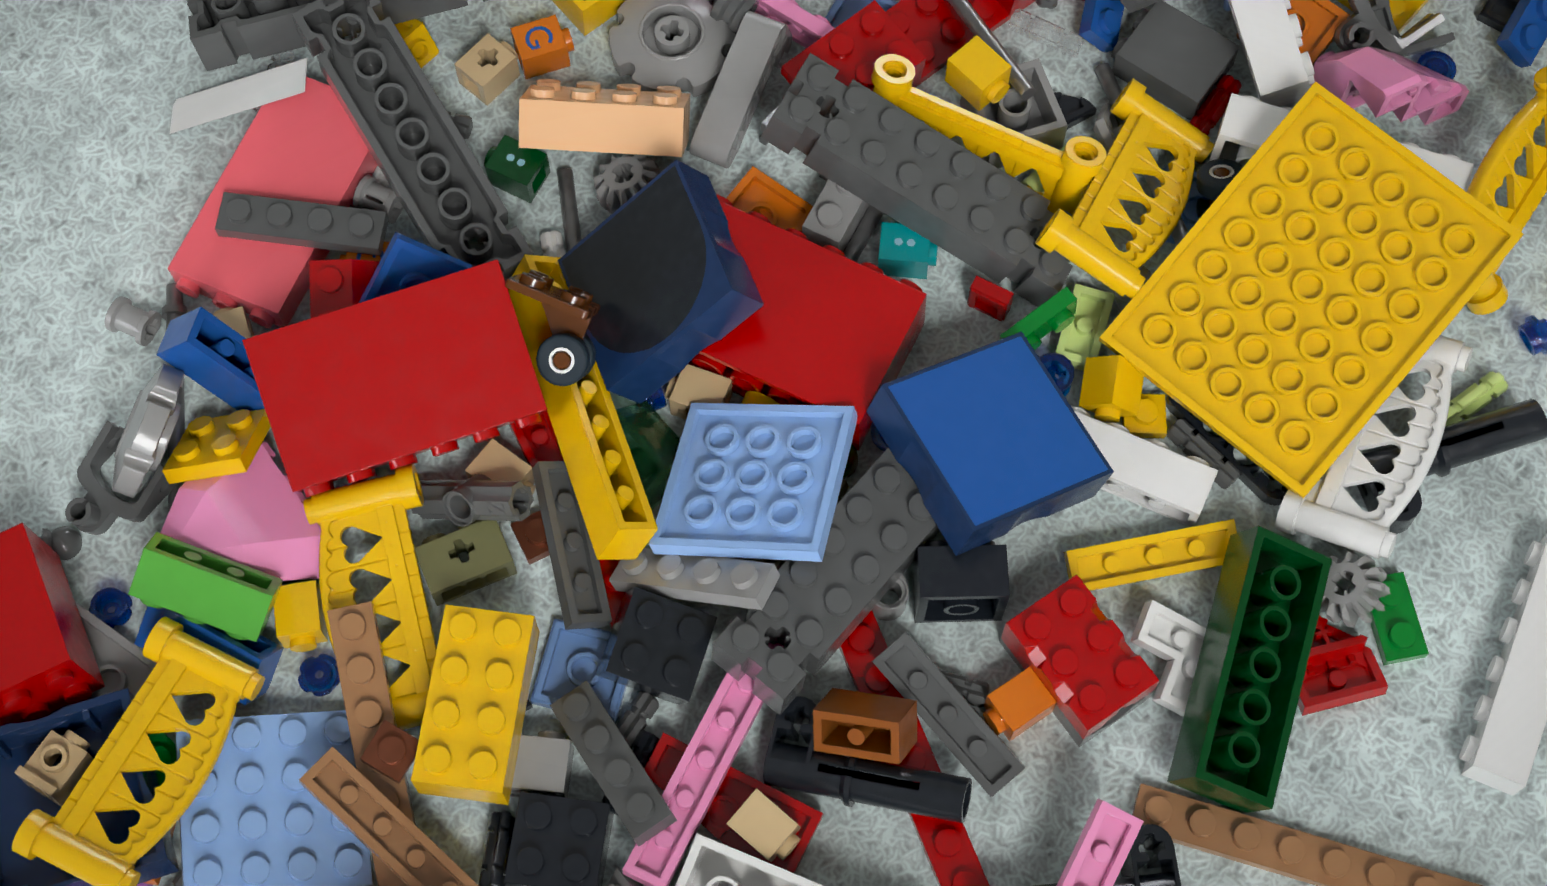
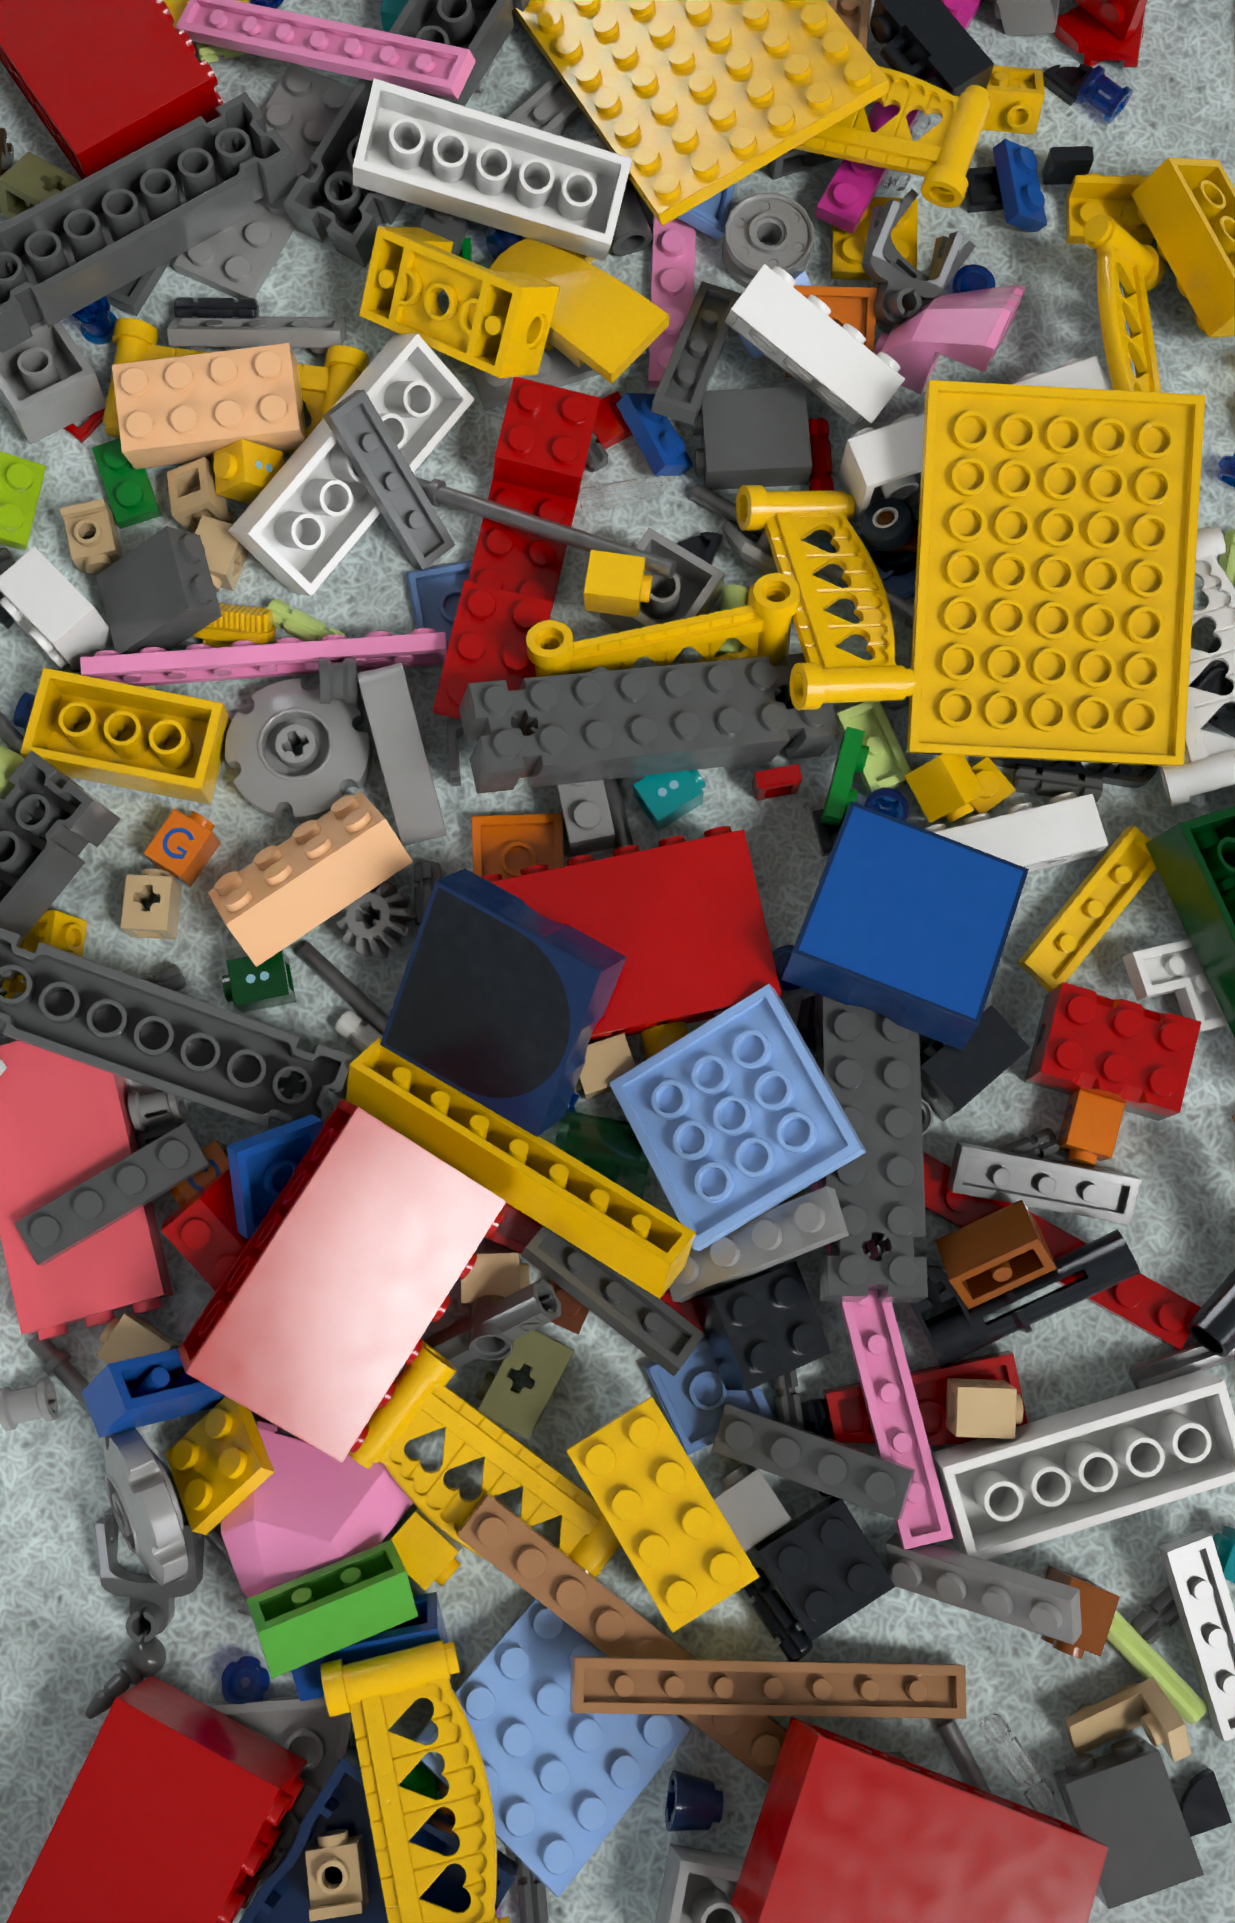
camera: 40 degrees left, 10 degrees up
clear blue plate [298,654,340,697] -> none
copper plate [360,720,419,784] -> none
reddish brown plate [505,269,601,386] -> none

